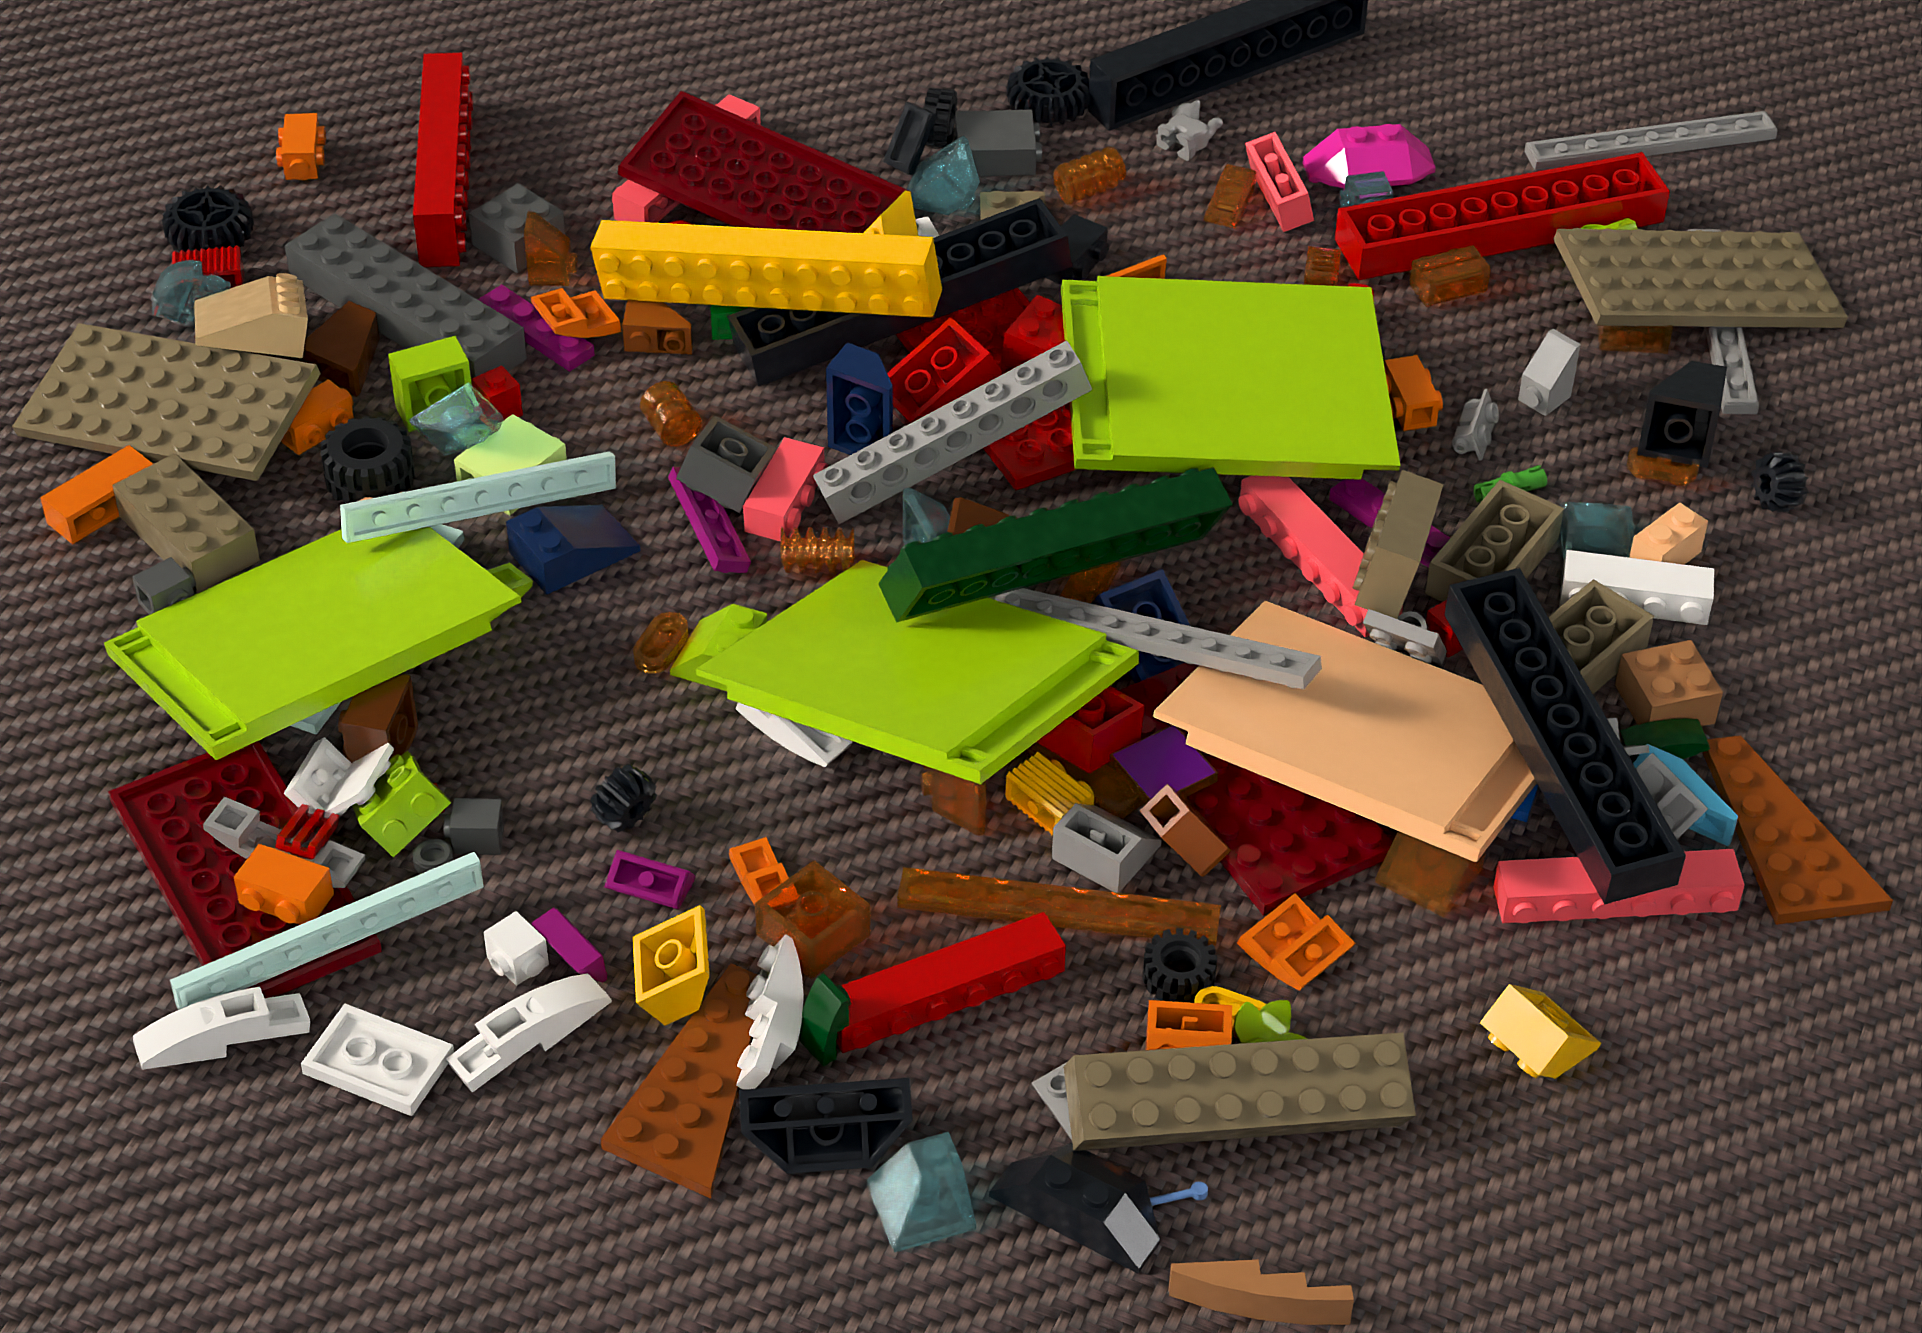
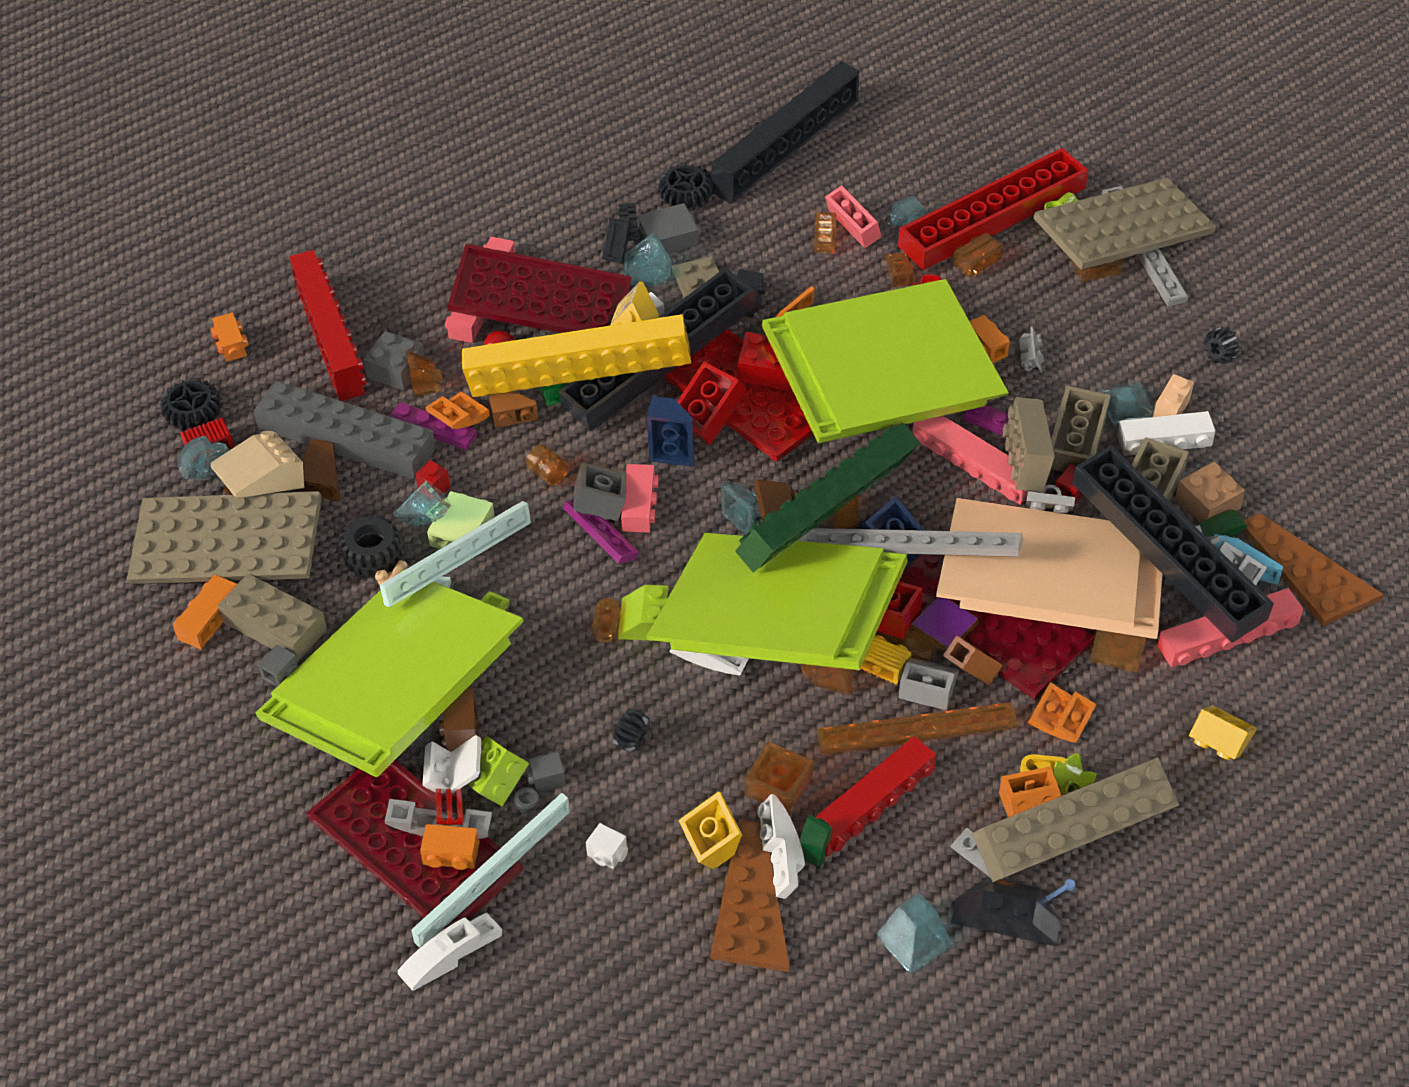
camera: 15 degrees left, 5 degrees up
orange brick [281,379,354,455] -> none
white plate [301,1004,454,1116] -> none
lime brick [388,336,475,432] -> none
white slope [446,973,612,1093] -> none
dark blue slope [506,505,641,595] -> none
magenta slope [532,907,608,983] -> none
magenta slope [604,850,696,910] -> none
orange slope [729,837,797,911] -> none
black wedge [739,1077,913,1174] -> none
clear orange piece [780,527,855,573] -> none
light grey brick [813,340,1092,524] -> none
clear orange piece [1053,146,1126,205] -> none
black tyre [1143,928,1217,1003] -> none
light grey animal [1156,100,1223,161] -> none
medium nougat slope [1168,1259,1354,1325] -> none
dark pink wedge [1303,124,1436,189] -> none
bright green pin [1473,465,1547,504] -> none
light grey slope [1518,329,1581,416] -> none
light grey tile [1524,111,1778,171] -> none
clear orange plate [1626,447,1700,486] -> none
black slope [1637,361,1727,468] -> none

